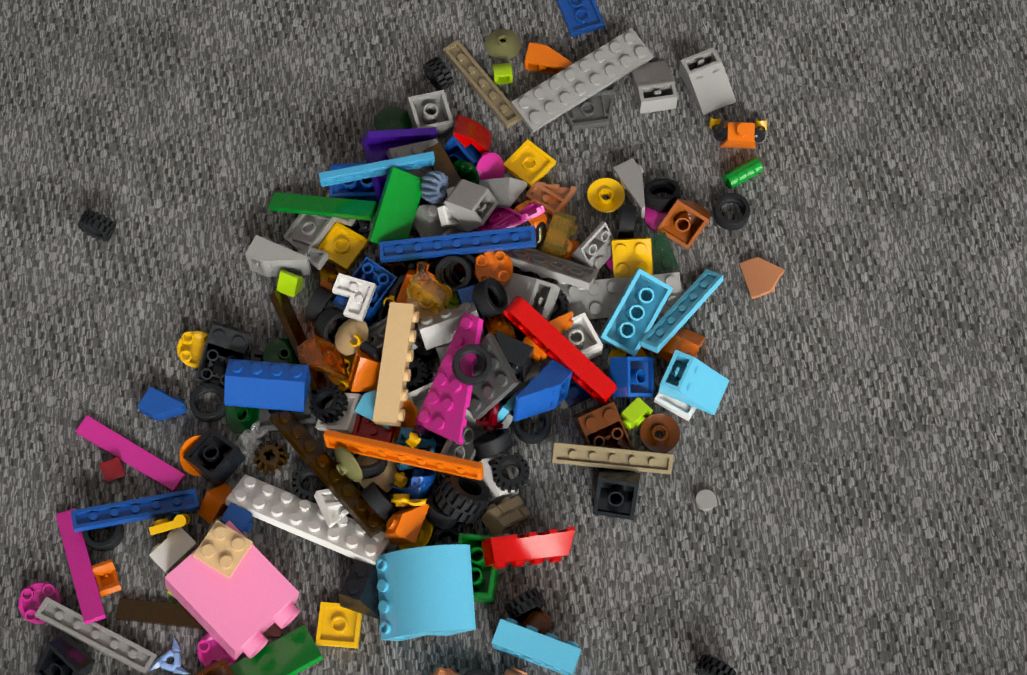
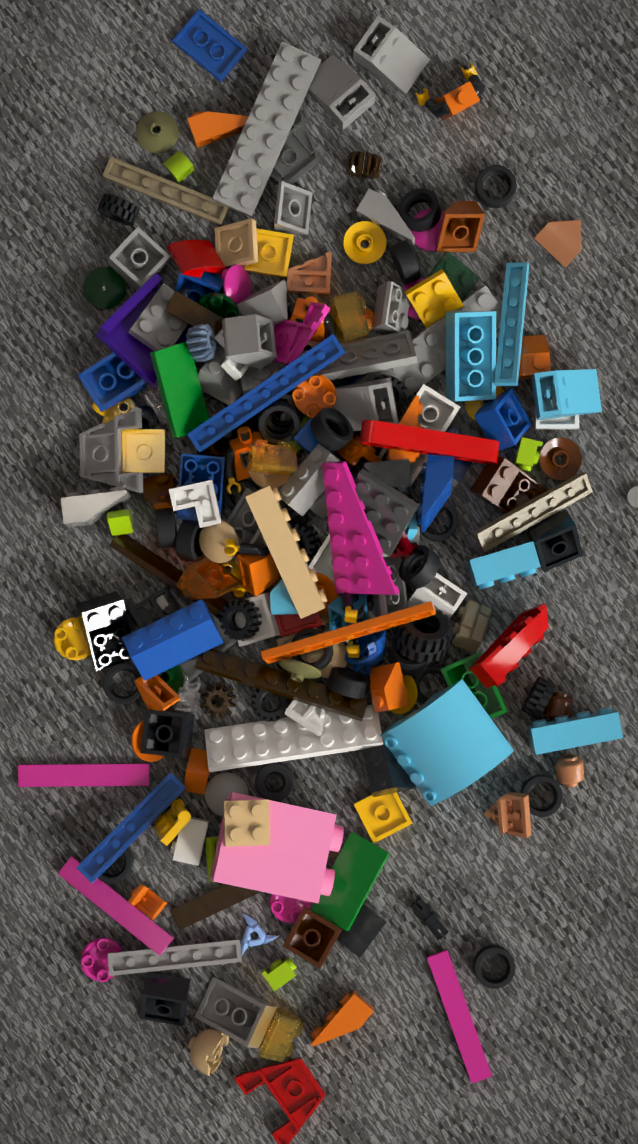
camera: 30 degrees left, 20 degrees up
dark red tile [99,456,126,482] -> none
blue slope [137,387,187,421] -> none
blue brick [220,503,254,535] -> none
dark green dish [263,338,300,364] -> none
green tile [268,192,378,221] -> none
dark azure tile [319,151,435,187] -> none
yellow plate [391,494,427,507] -> none
black tyre [452,344,492,385] -> none
black tyre [492,452,529,493] -> none
green axle [722,157,763,189] -> none
none -> orange slope [135,675,180,711]
none -> tan plate [215,218,258,269]
none -> black tyre [255,762,294,802]
none -> light grey slope [274,181,313,235]
none -> dark brown gear [346,151,382,179]
none -> medium azure brick [466,541,541,590]

